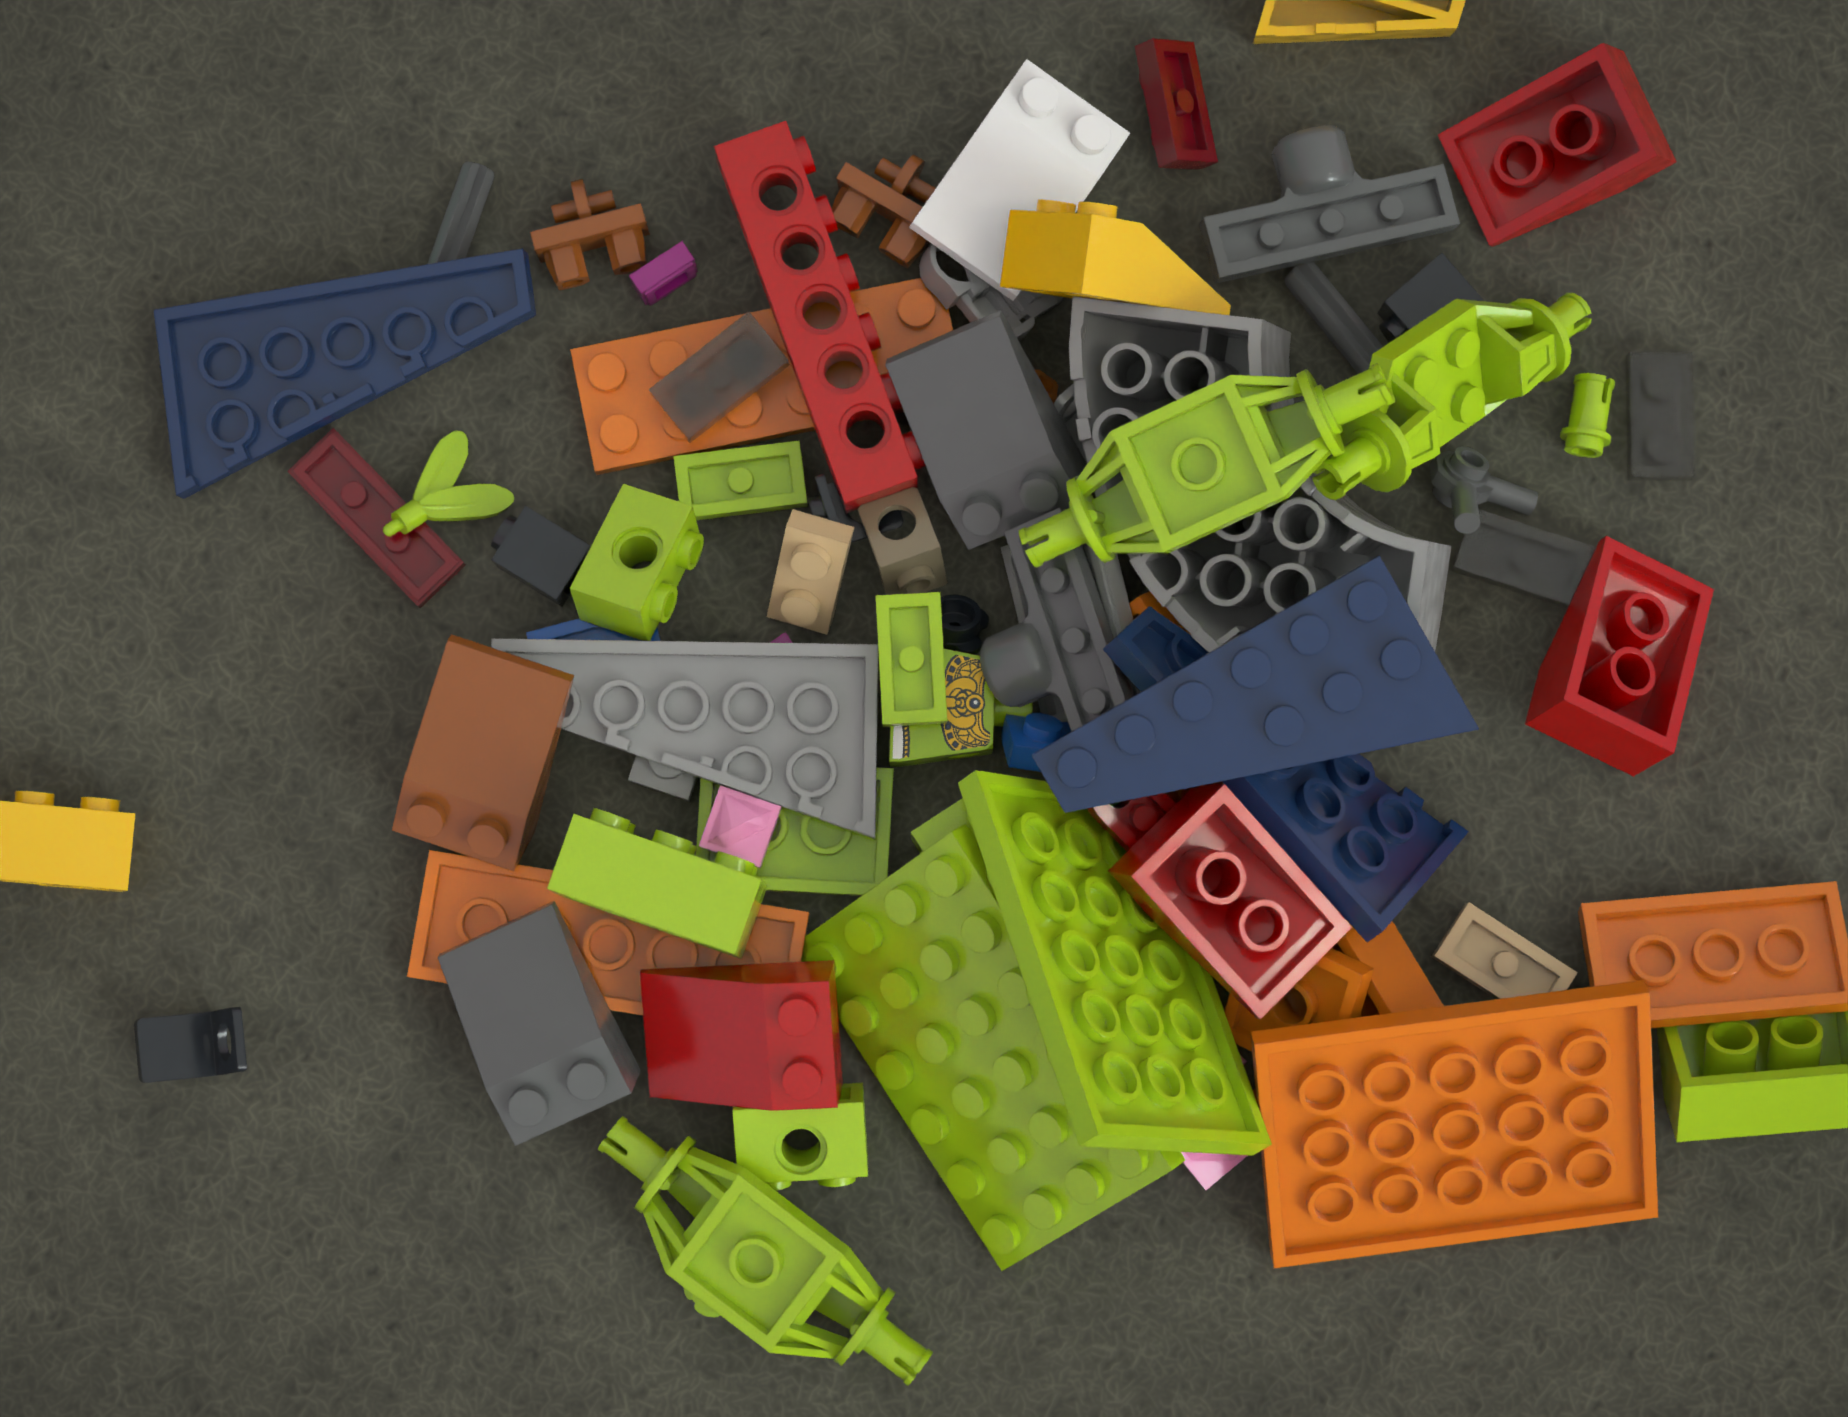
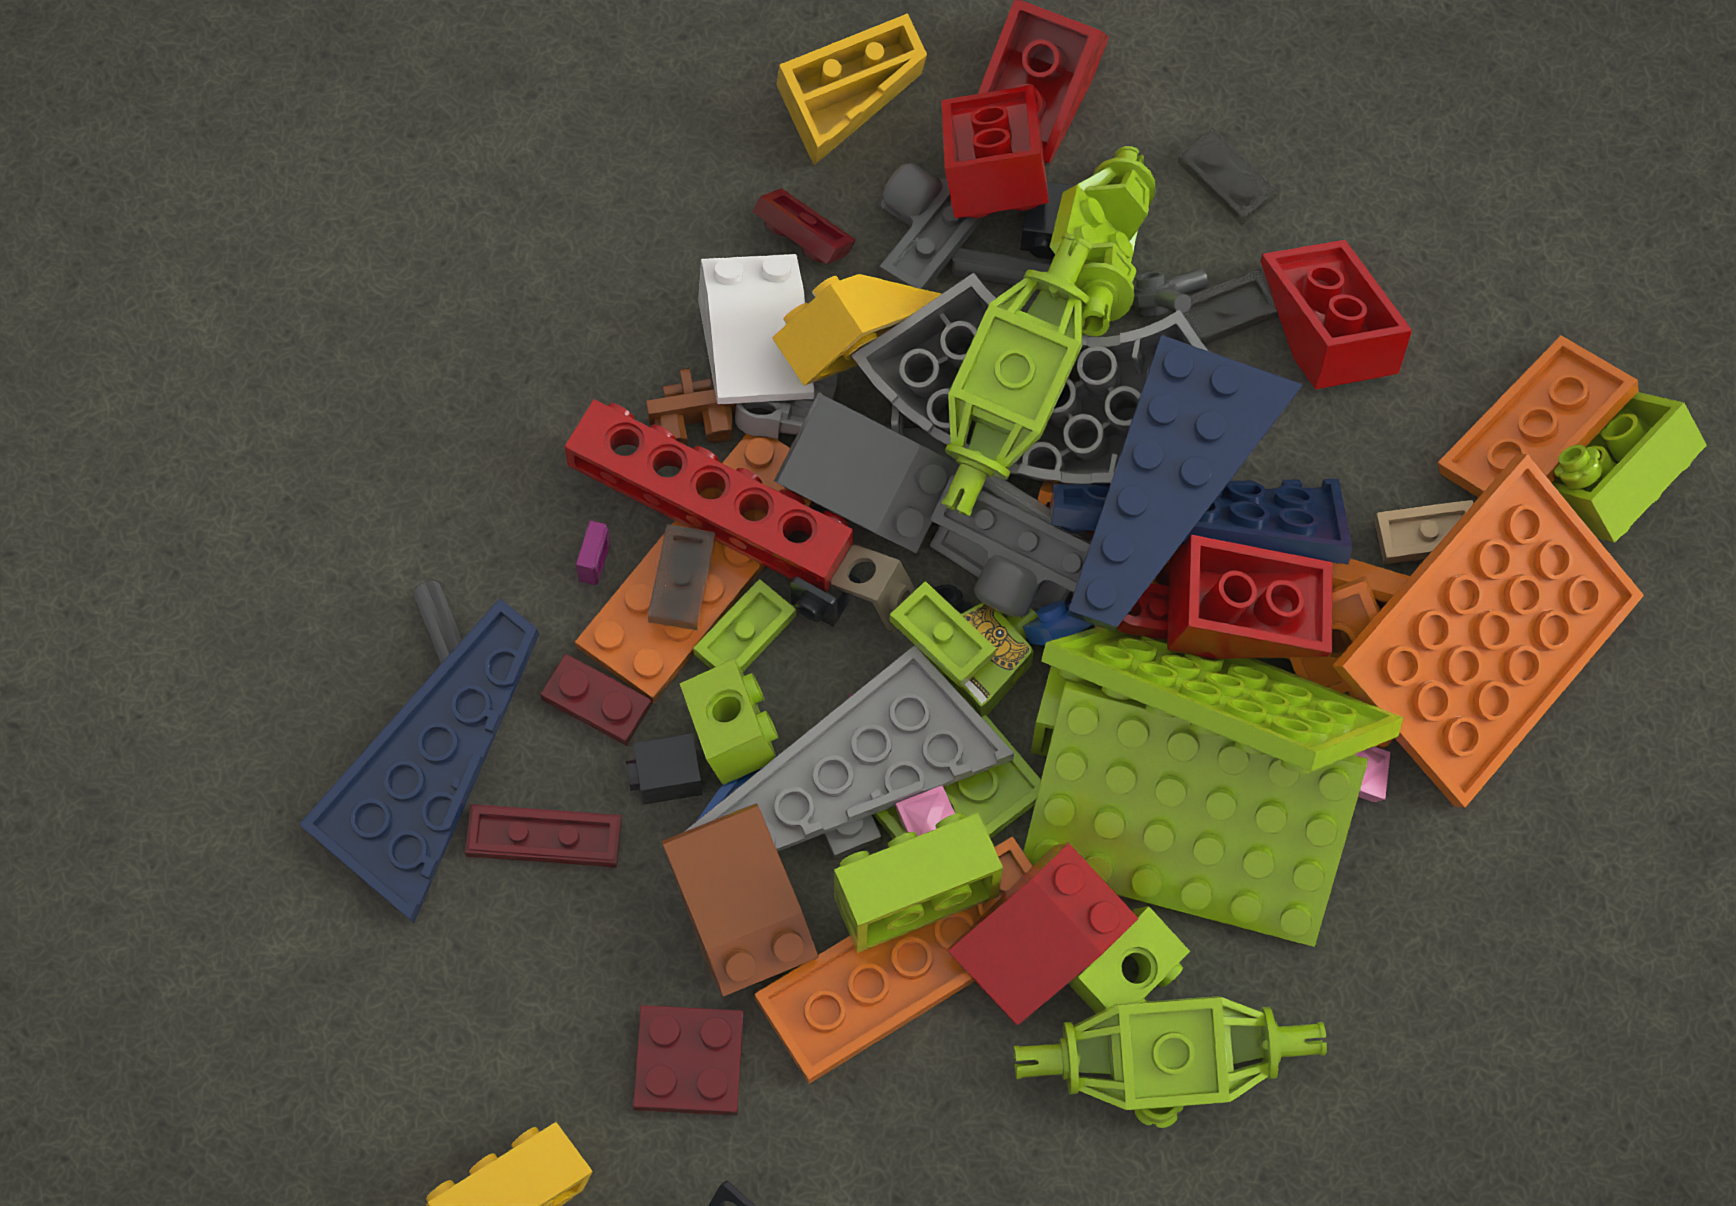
camera: 45 degrees left, 15 degrees down
lime piece [383,430,514,536] -> none
dark grey slope [438,901,641,1146] -> none
dark orange hips [530,179,650,290] -> none
tan plate [767,509,855,635] -> none
lime pin [1560,373,1615,458] -> none
none -> dark red plate [540,654,652,746]
none -> dark red plate [633,1005,744,1116]
none -> red slope [941,85,1049,218]
none -> lime plate [1554,445,1602,490]

